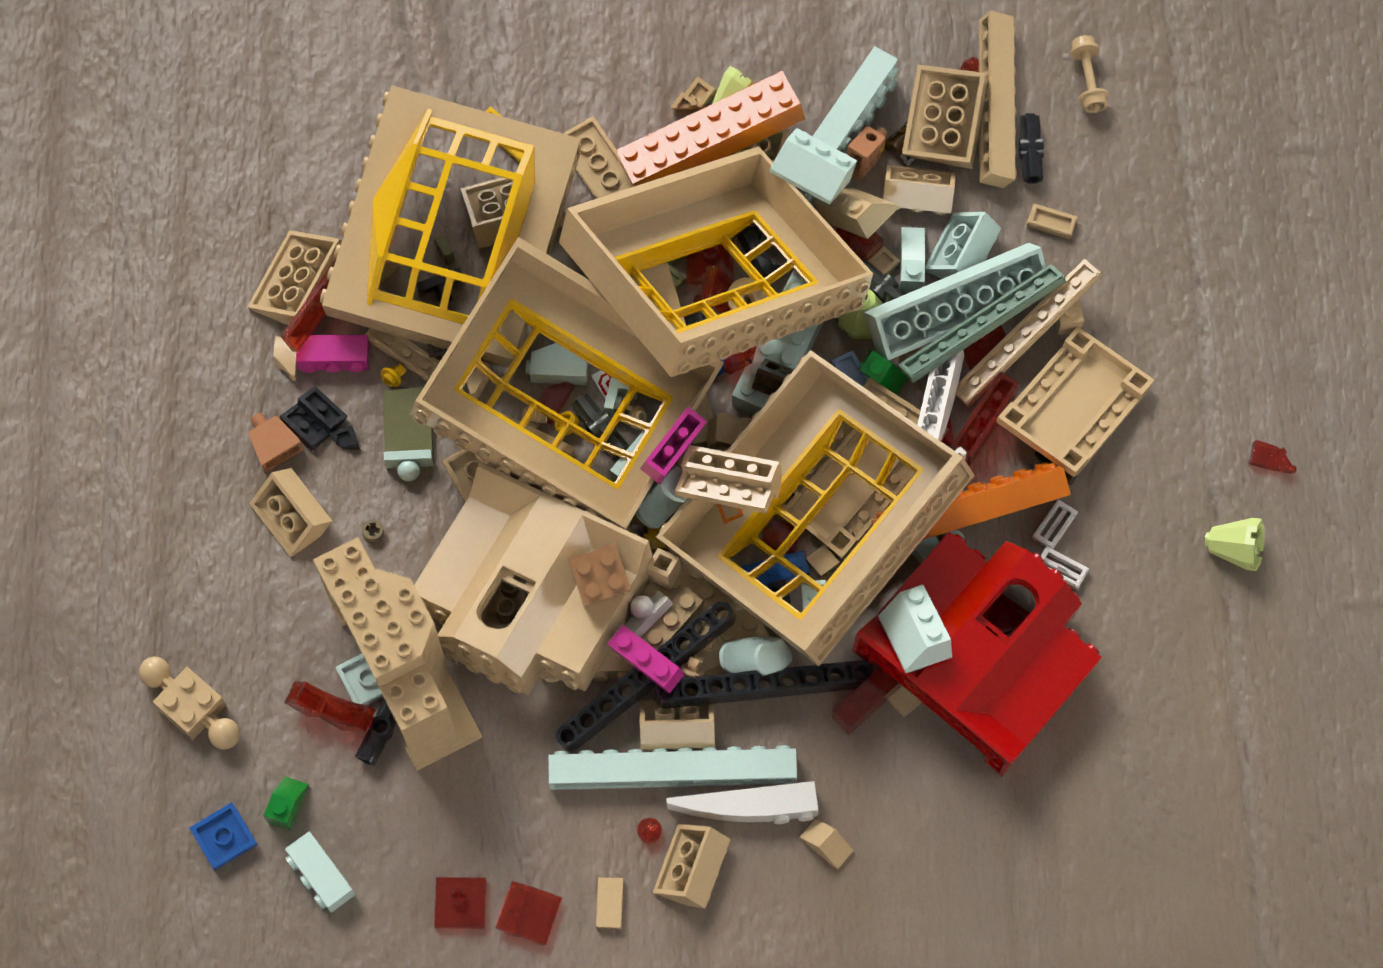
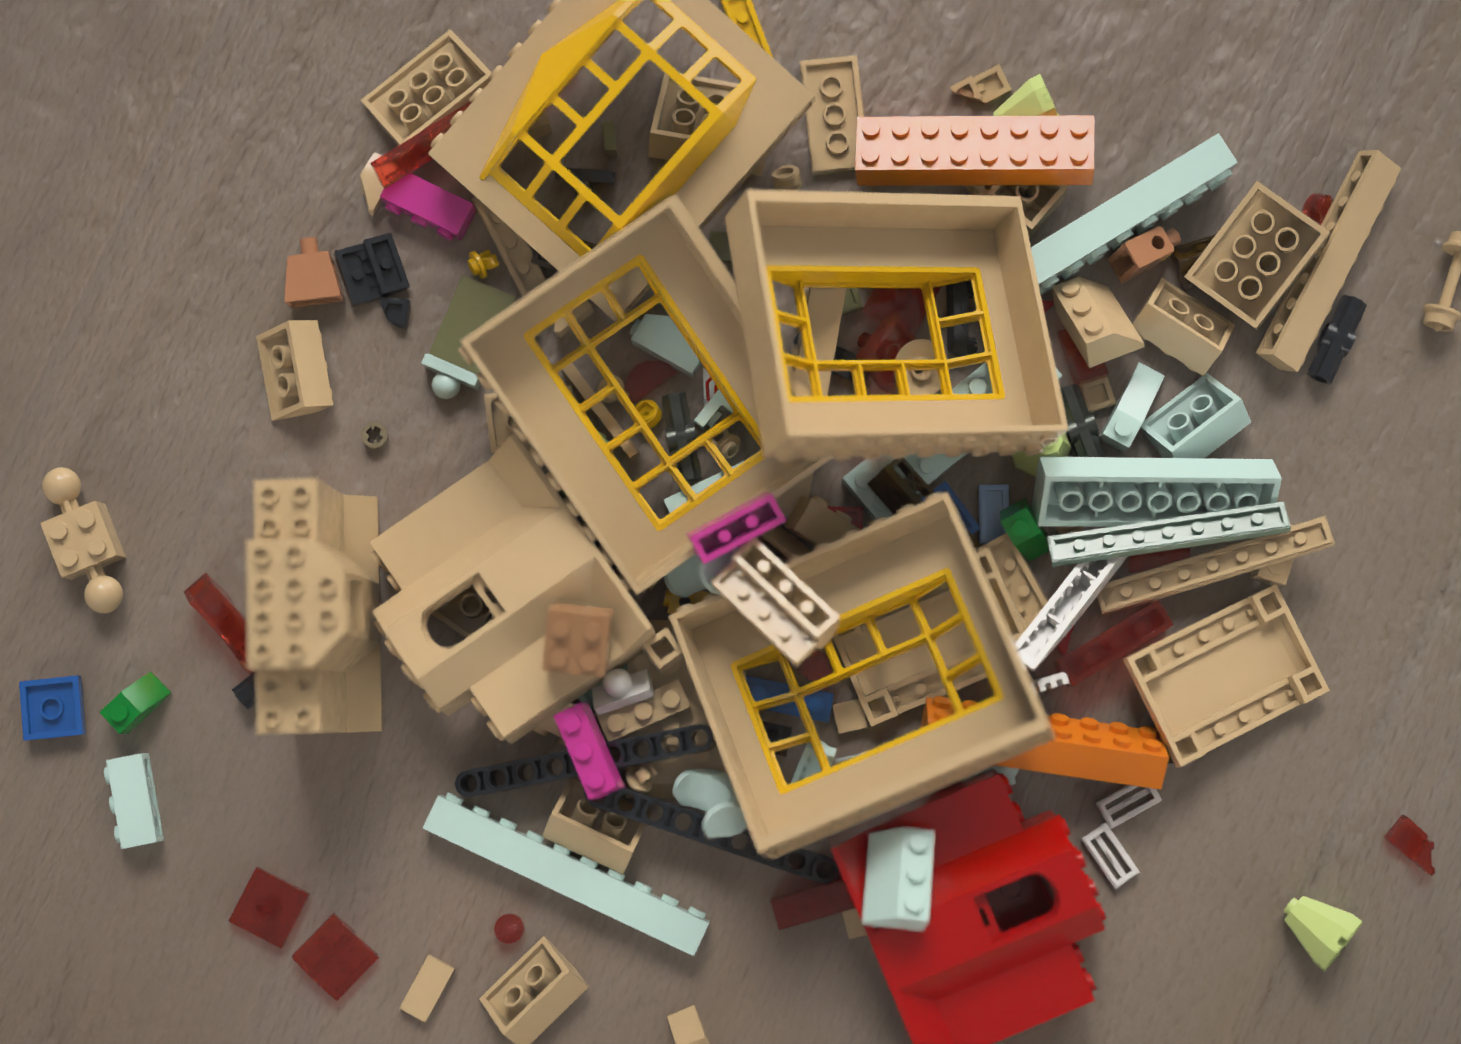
camera: 25 degrees right, 15 degrees up
white slope [666,781,818,824] -> none
light aqua slope [769,128,857,205] -> none
tan tile [1026,203,1078,240] -> none

